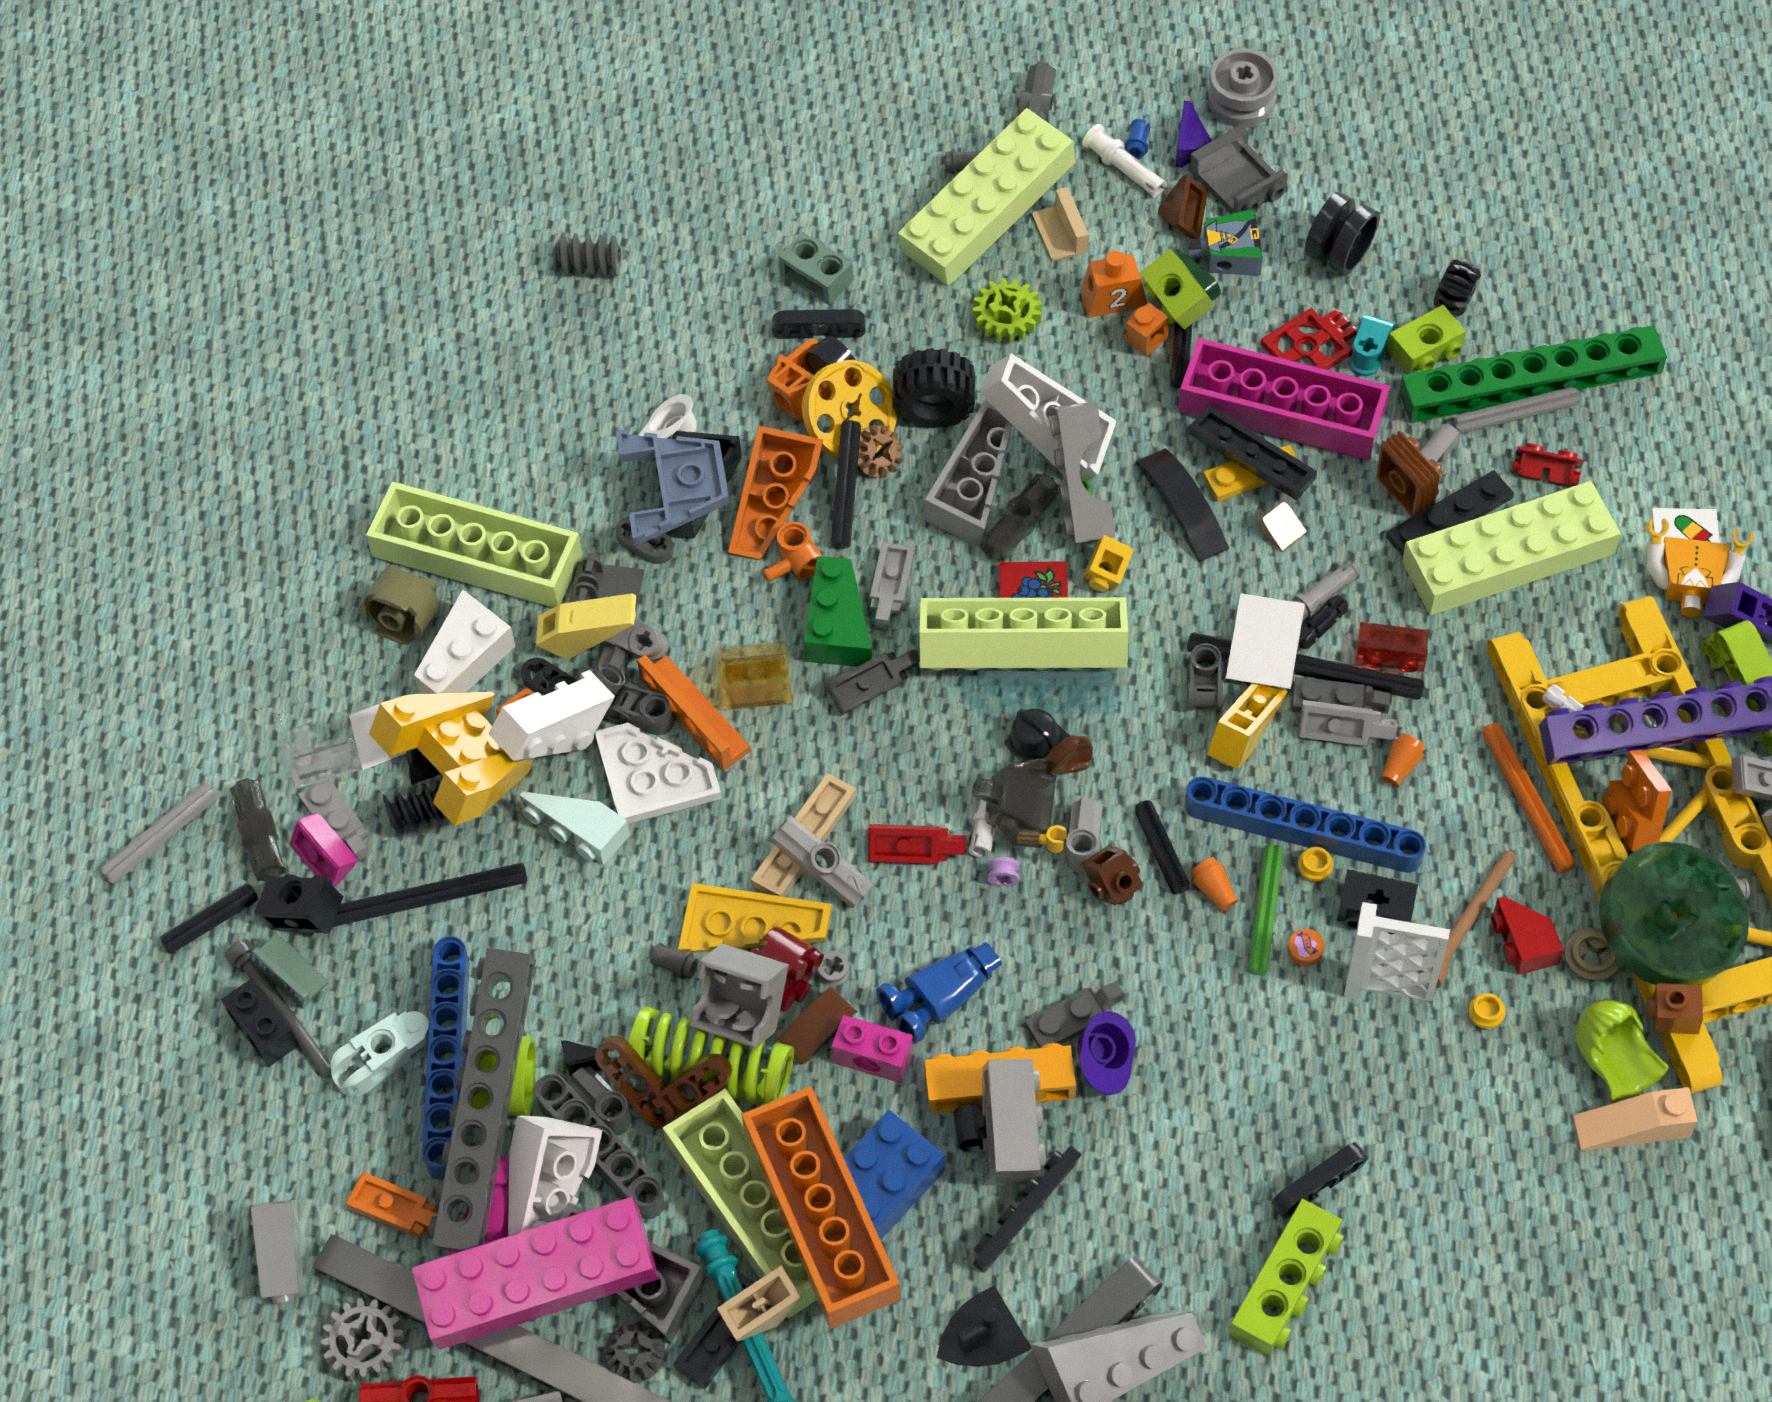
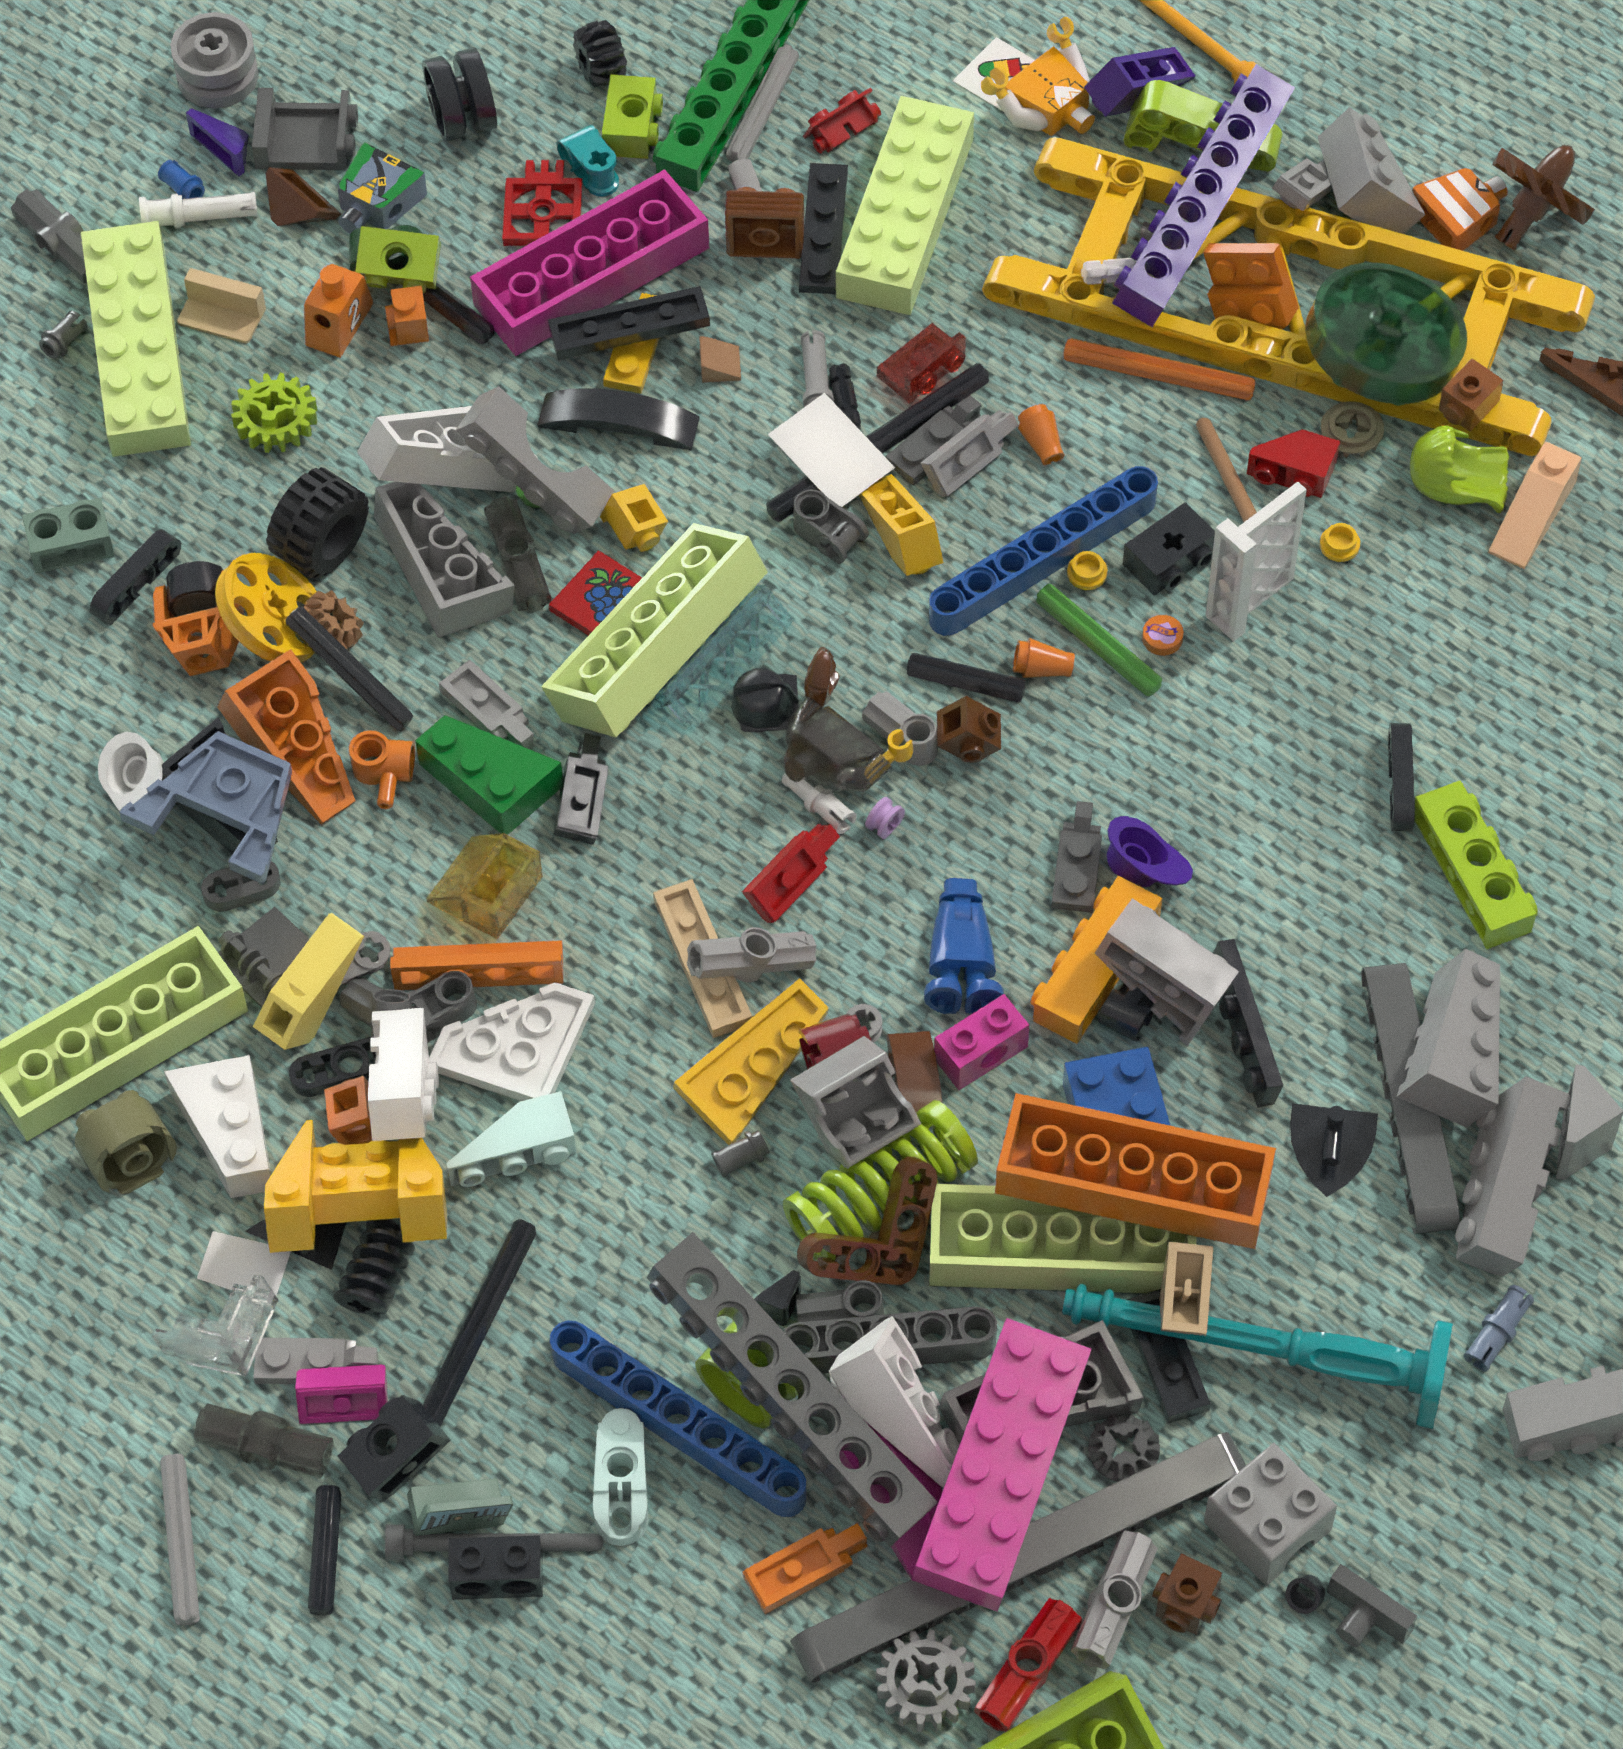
camera: 55 degrees left, 0 degrees up
light grey slope [251,1199,304,1304] -> none

